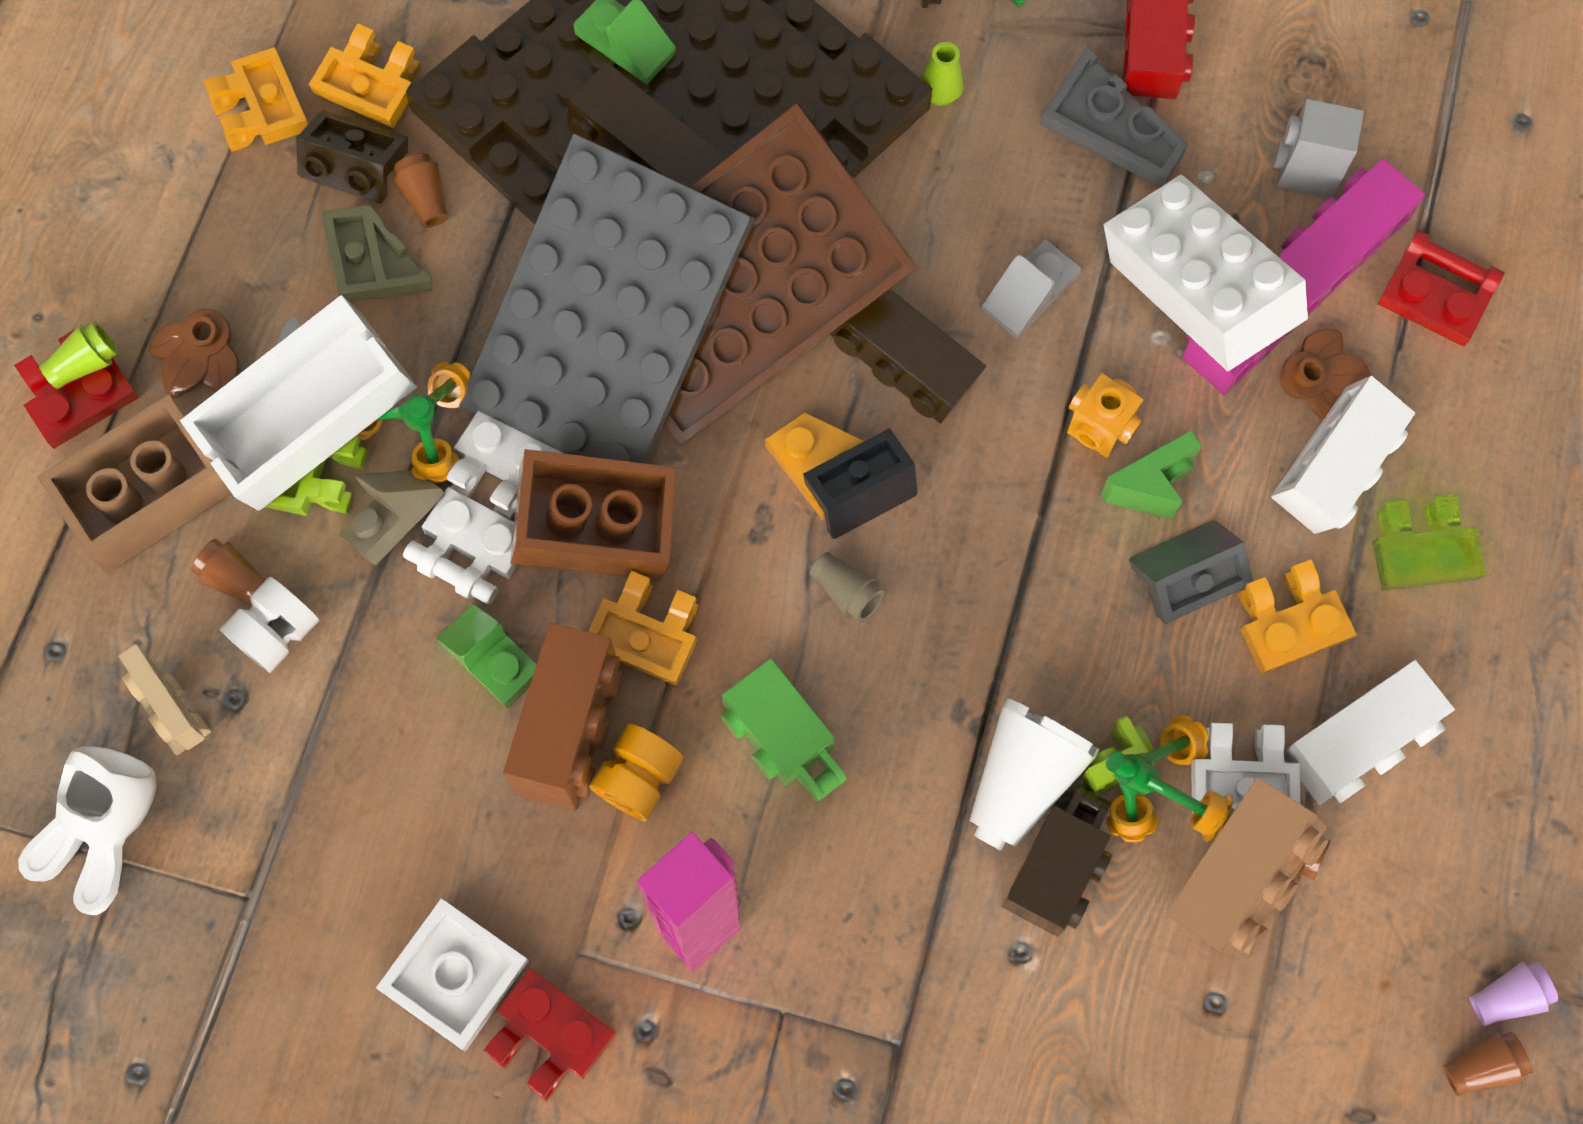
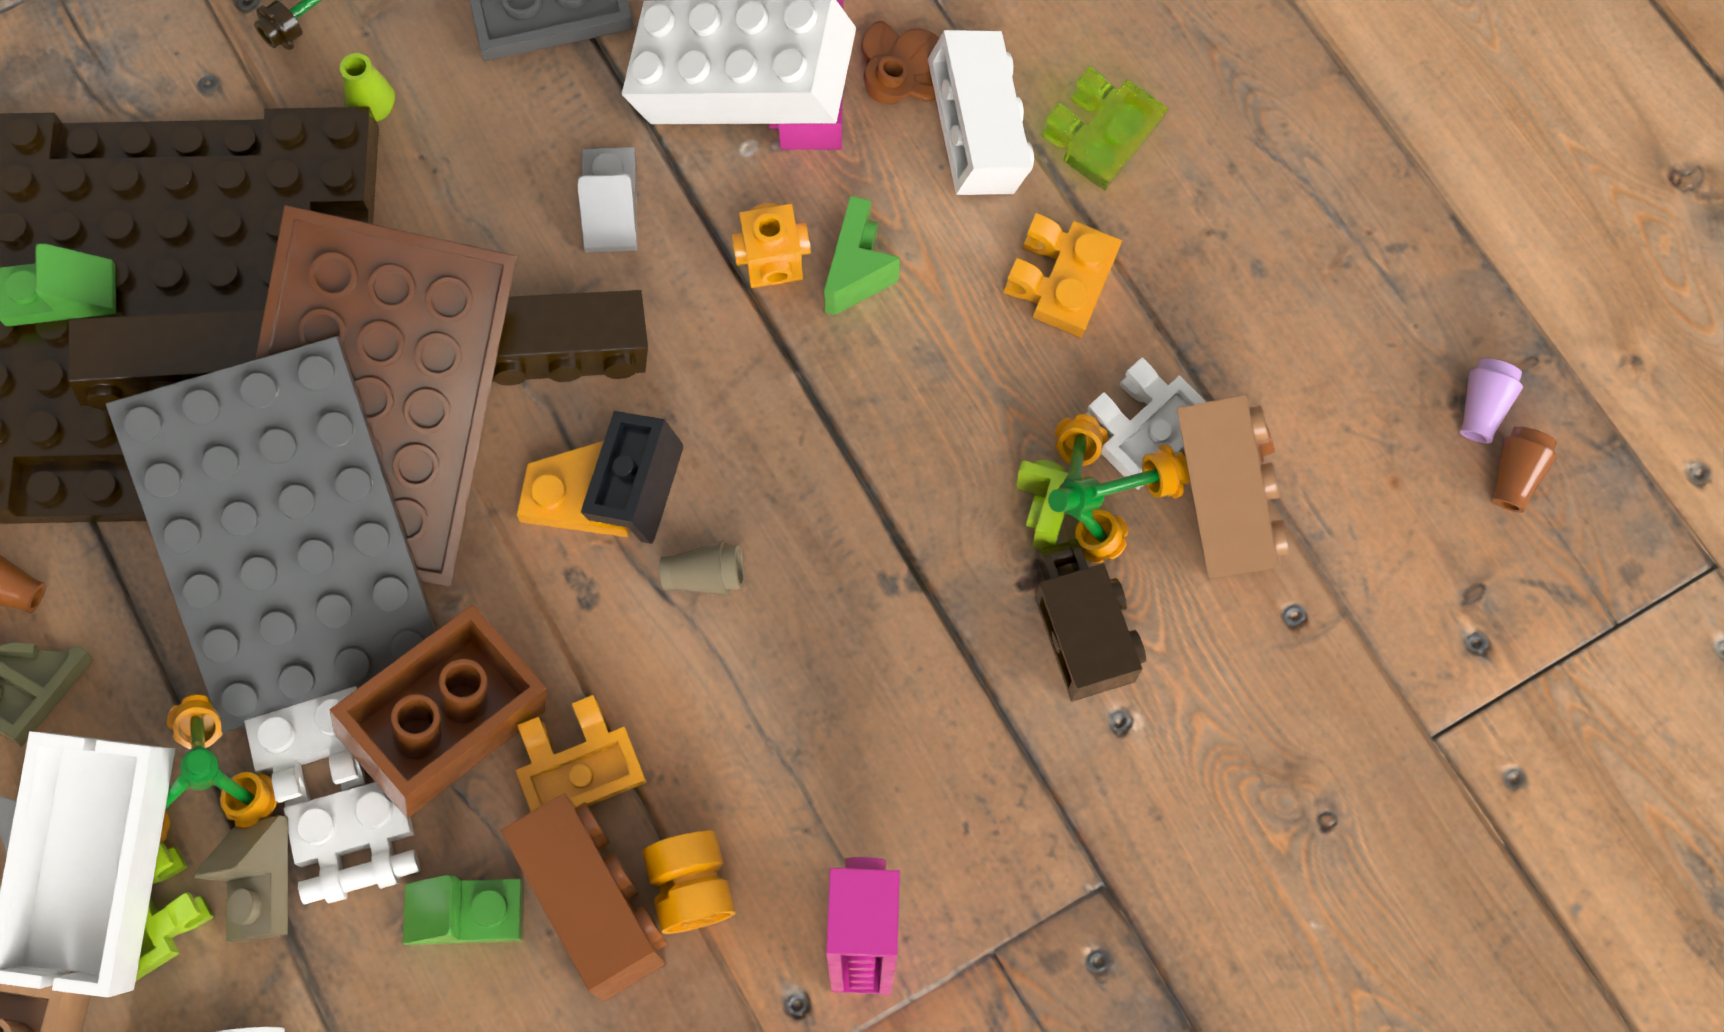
camera: 45 degrees left, 0 degrees up
bright green brick [720,658,847,802] -> none
white cone [969,698,1100,851] -> none
dark grey panel [1129,521,1253,624] -> none
white brick [1284,660,1455,805] -> none

